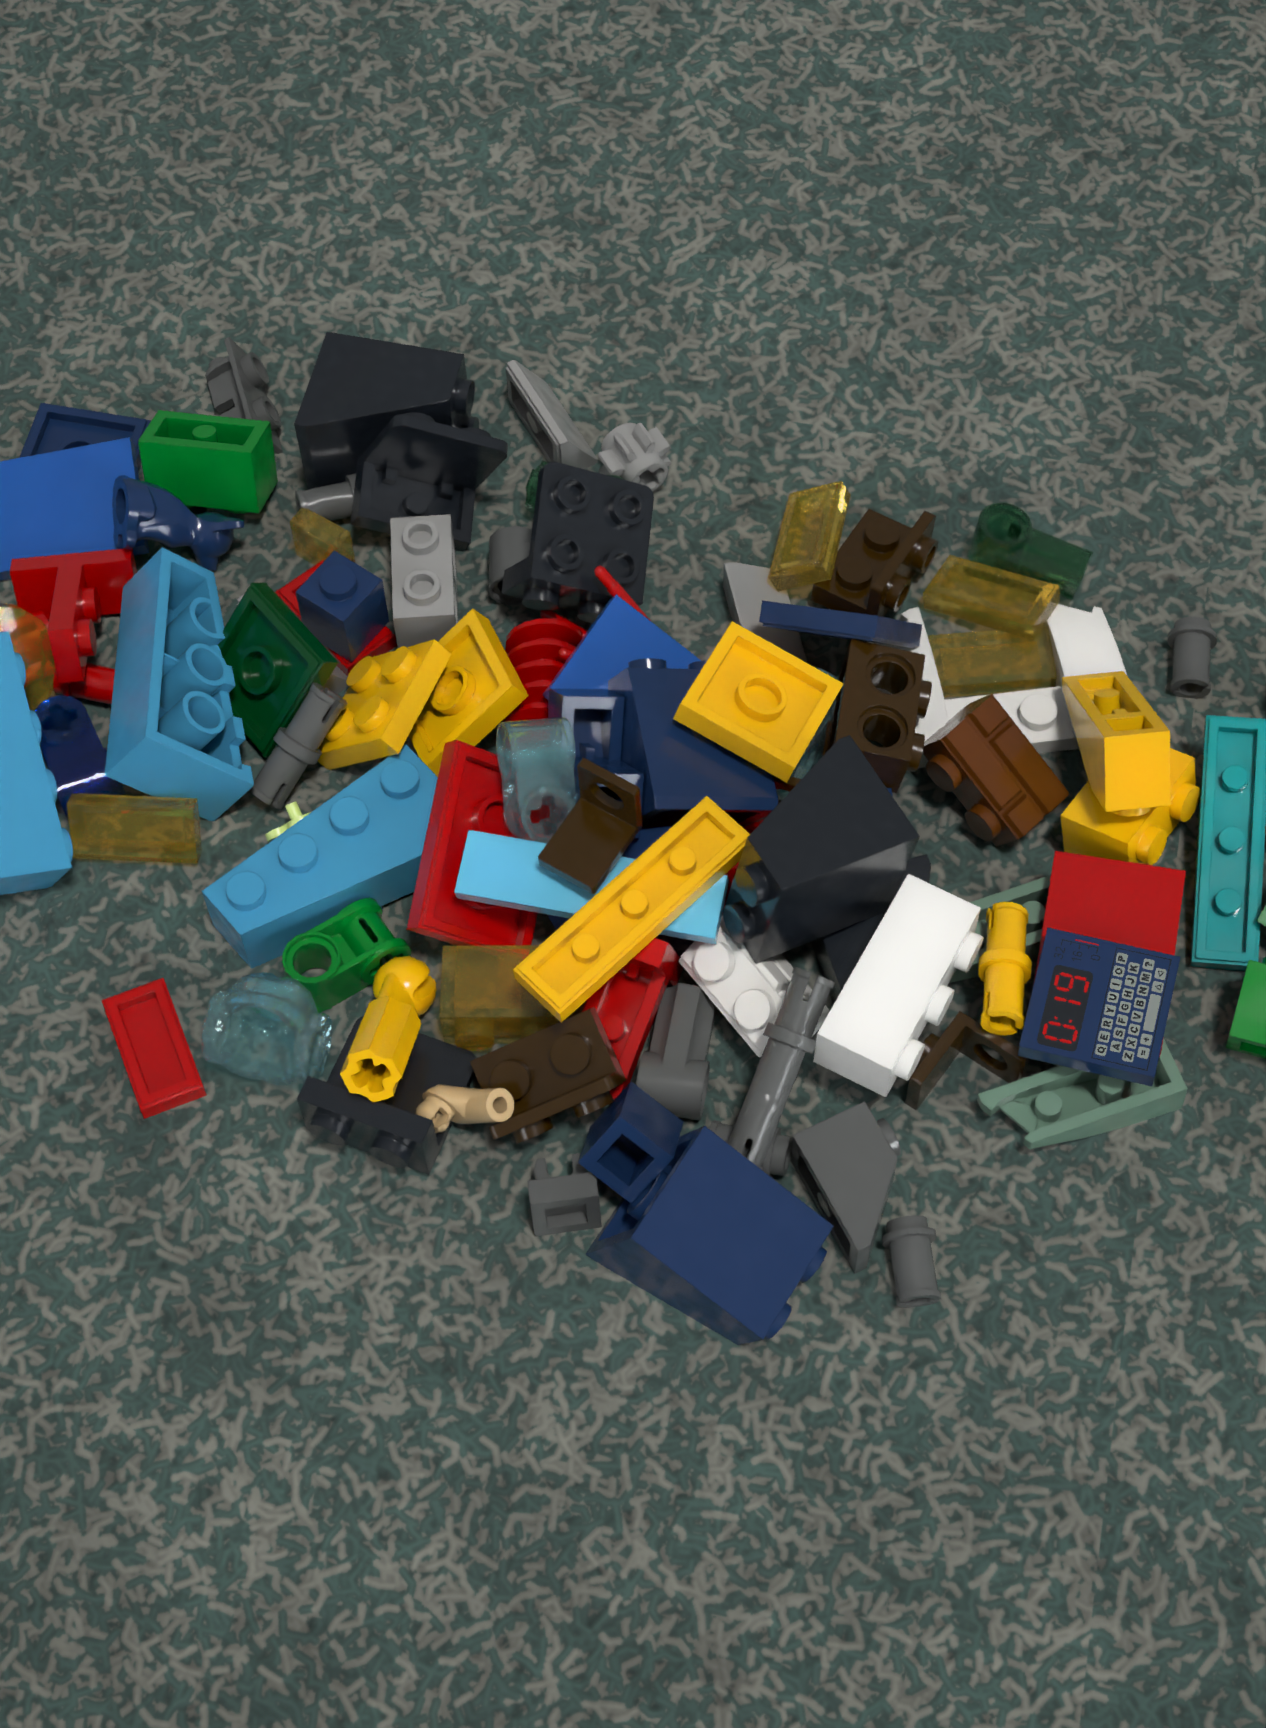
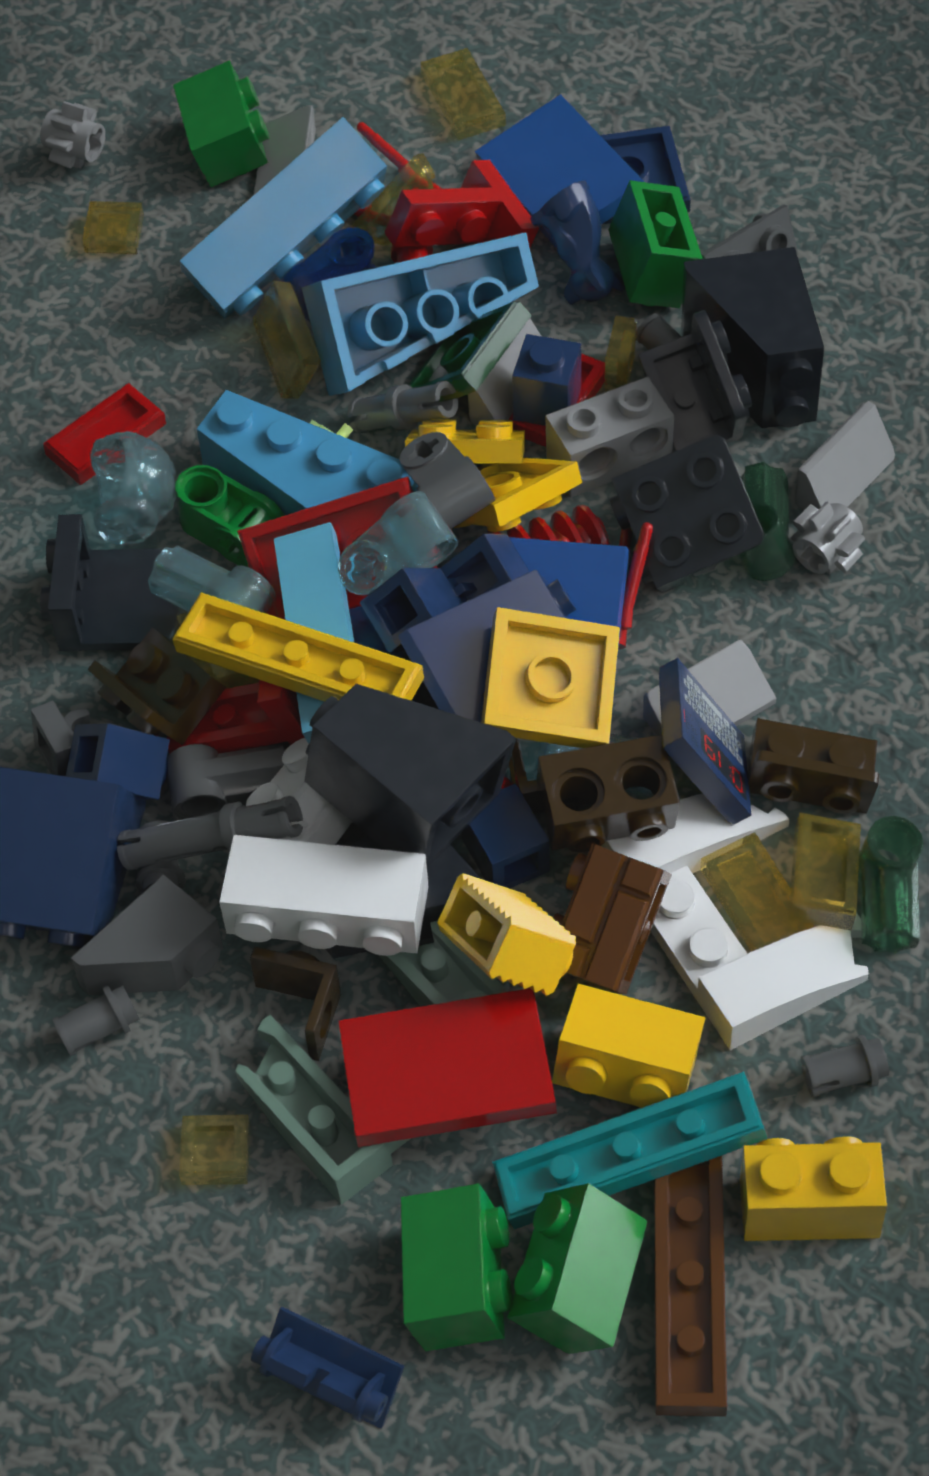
camera: 70 degrees right, 5 degrees down
yellow piece [340,956,437,1102] -> none
tan arm [415,1084,514,1133] -> none
dark brown bracket [538,758,642,894] -> none
clear yellow tile [768,481,851,592] -> none
yellow pin [978,902,1032,1036] -> none
tile [1018,928,1180,1087] -> none
yellow slope [1062,671,1171,817] -> none
none -> clear light blue piece [148,545,276,613]
none -> clear yellow tile [179,1114,250,1185]
none -> dark grey piece [399,432,495,533]
none -> yellow brick [437,873,576,996]

